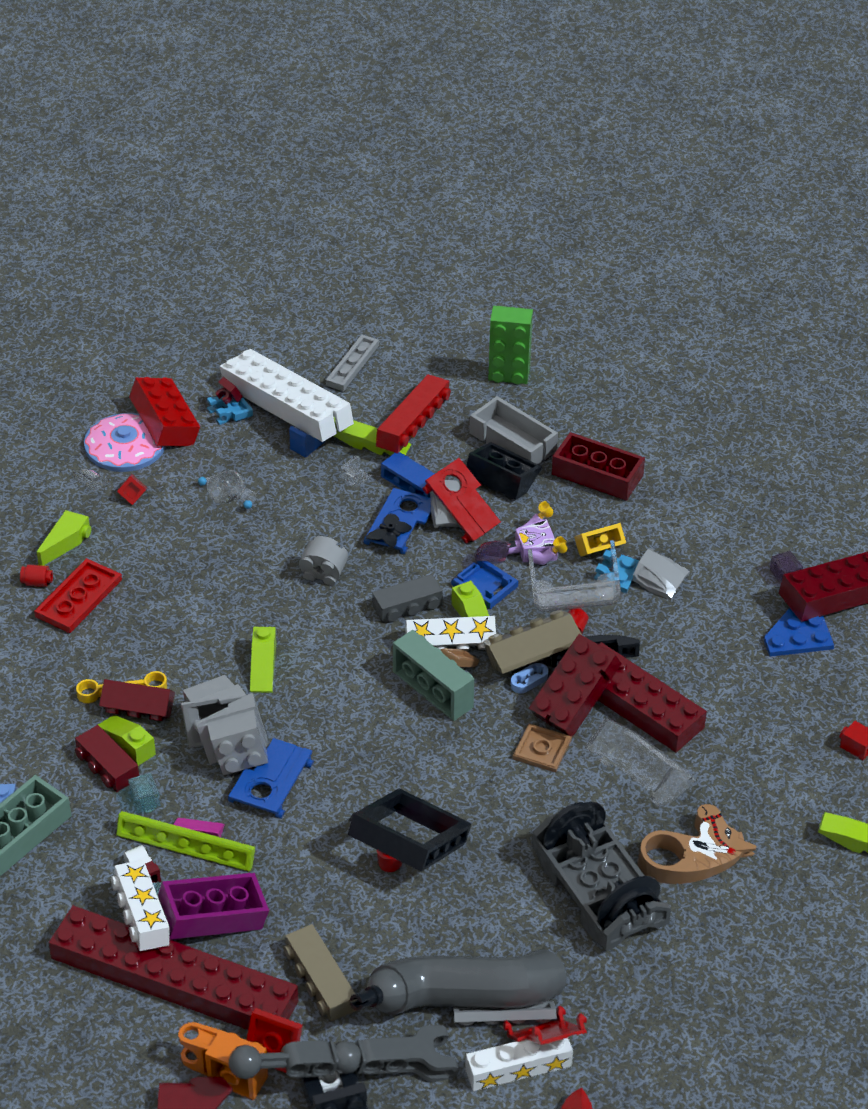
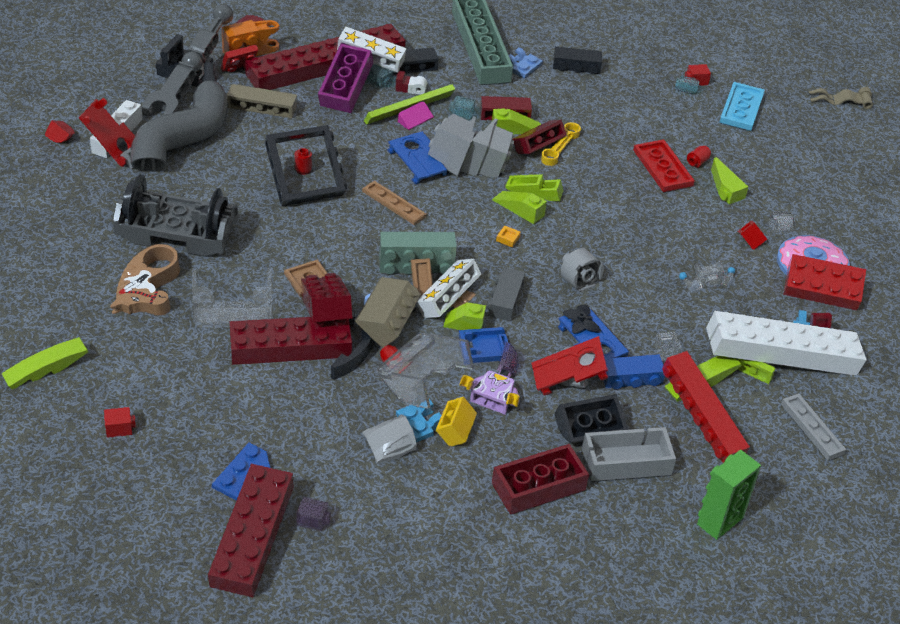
camera: 125 degrees right, 0 degrees up
none -> medium nougat tile [362,181,427,225]
none -> black brick [389,47,439,75]
none -> light orange plate [496,226,521,247]
none -> lime slope [506,174,564,201]

